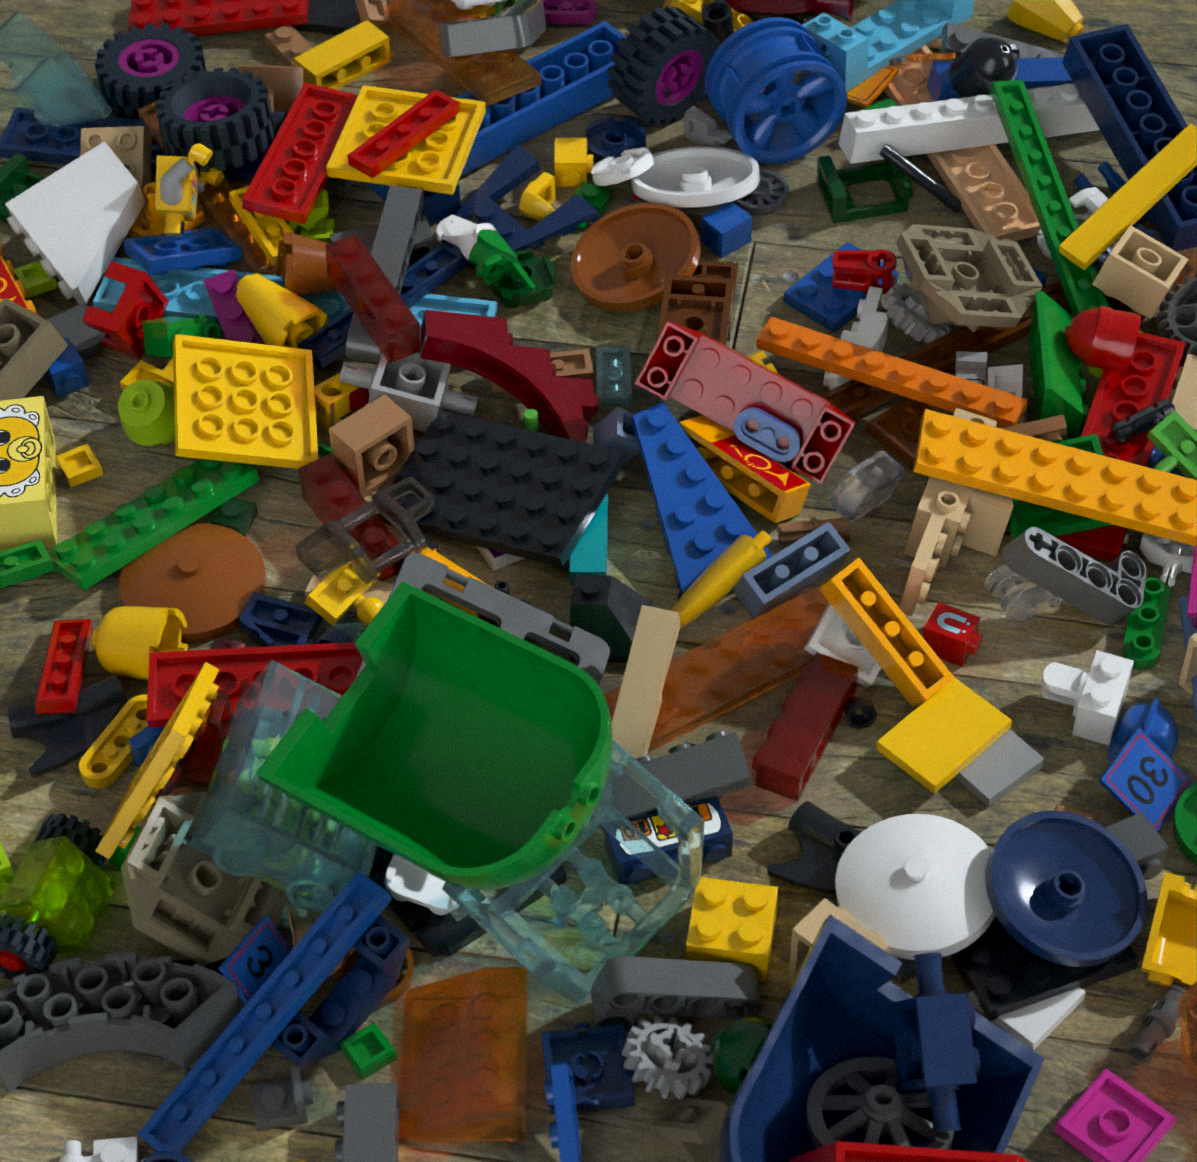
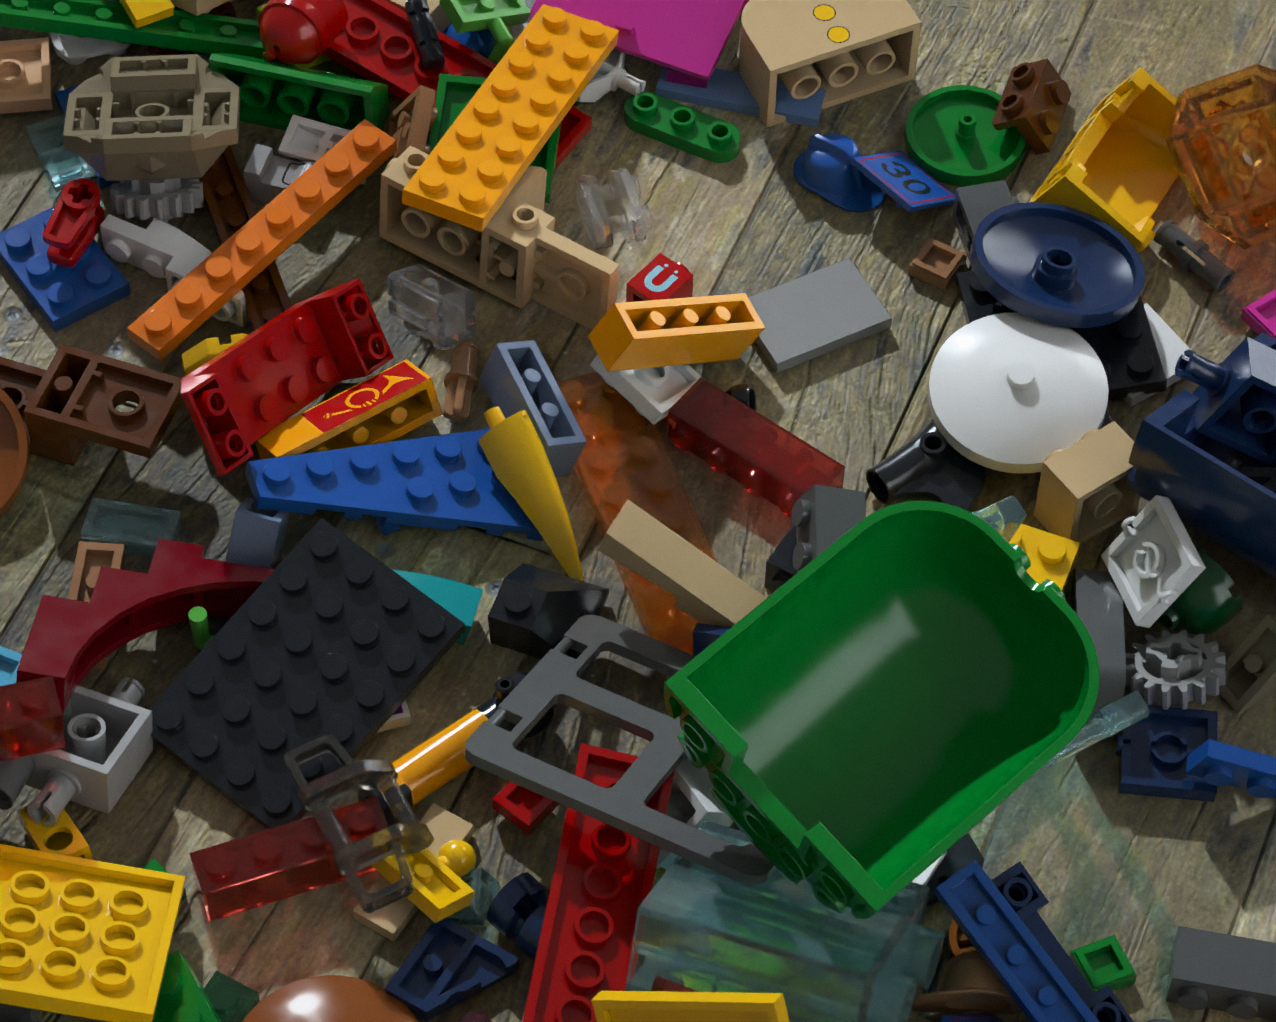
camera: 80 degrees left, 5 degrees up
medium nougat brick [329,394,415,499] -> none
clear orange slope [398,967,529,1143] -> none
blue plate [734,407,801,462] -> none
reddish brown plate [866,398,945,470] -> none
yellow tile [876,677,1012,794] -> none
dark grey beam [1003,527,1146,625] -> none
white brick [1040,650,1134,745] -> none
none -> white plate [1101,495,1206,628]

